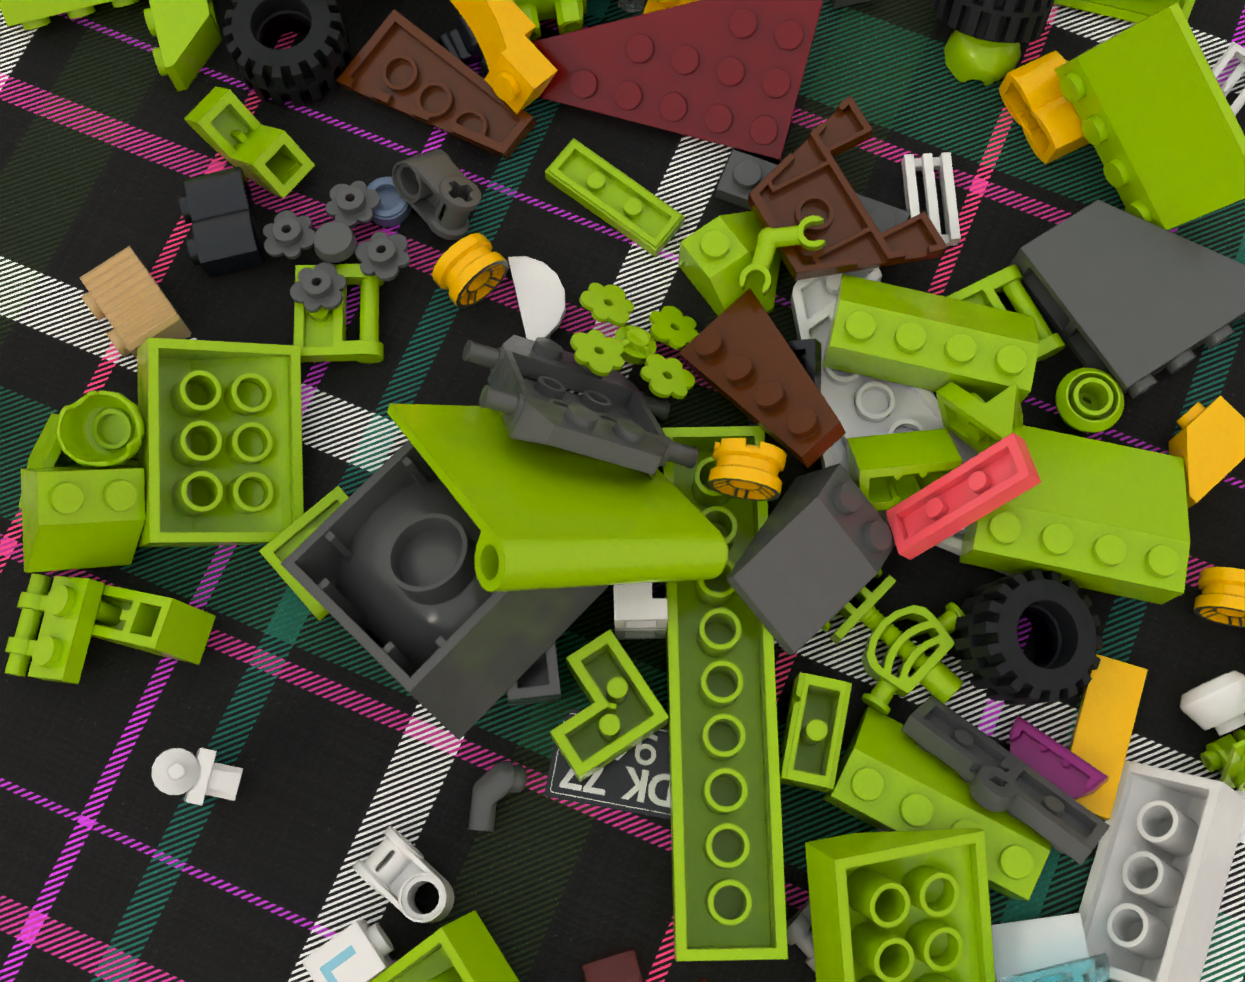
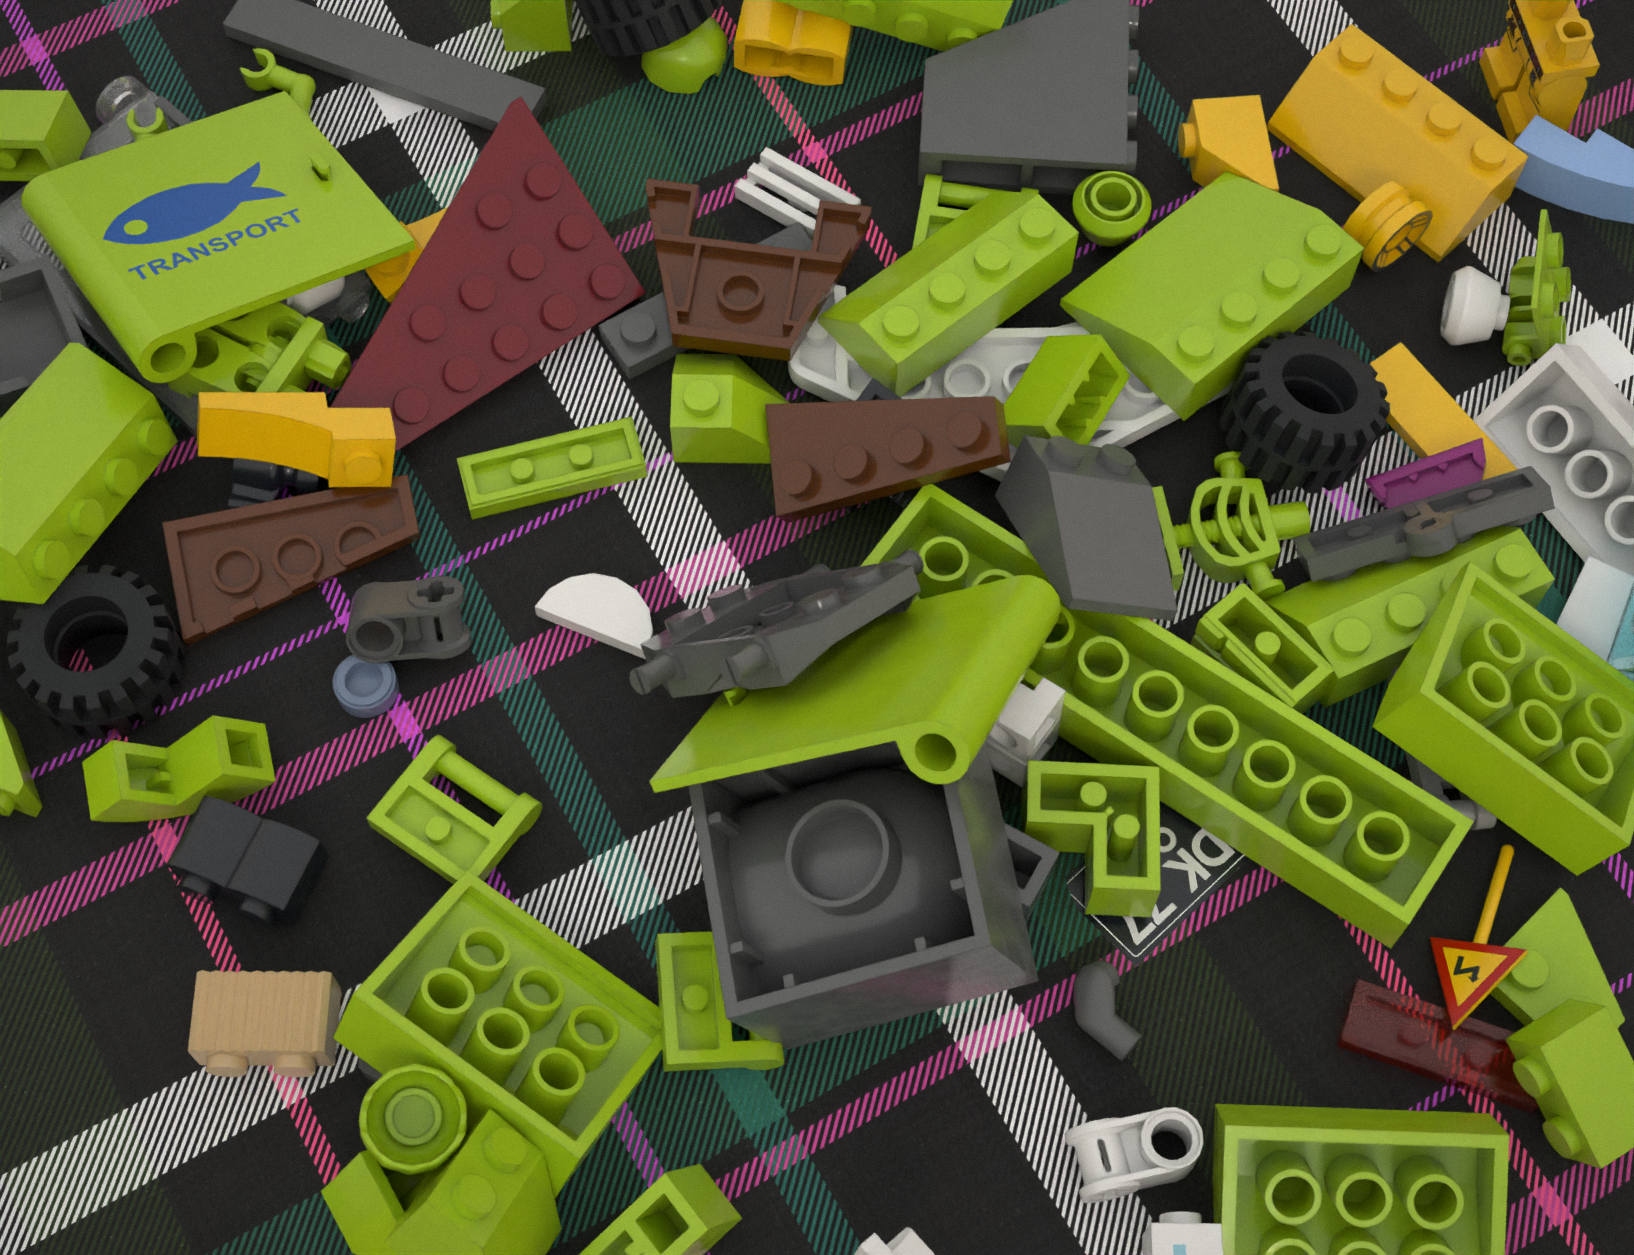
camera: 55 degrees left, 10 degrees down
dark grey plant [263,181,410,313] -> none
yellow wheel [432,233,509,309] -> none
lime plant [570,283,699,399] -> none
yellow wheel [708,438,787,501] -> none
lime arm [739,215,826,296] -> none
coral plate [885,432,1041,560] -> none
lime slope [936,381,1023,453] -> none

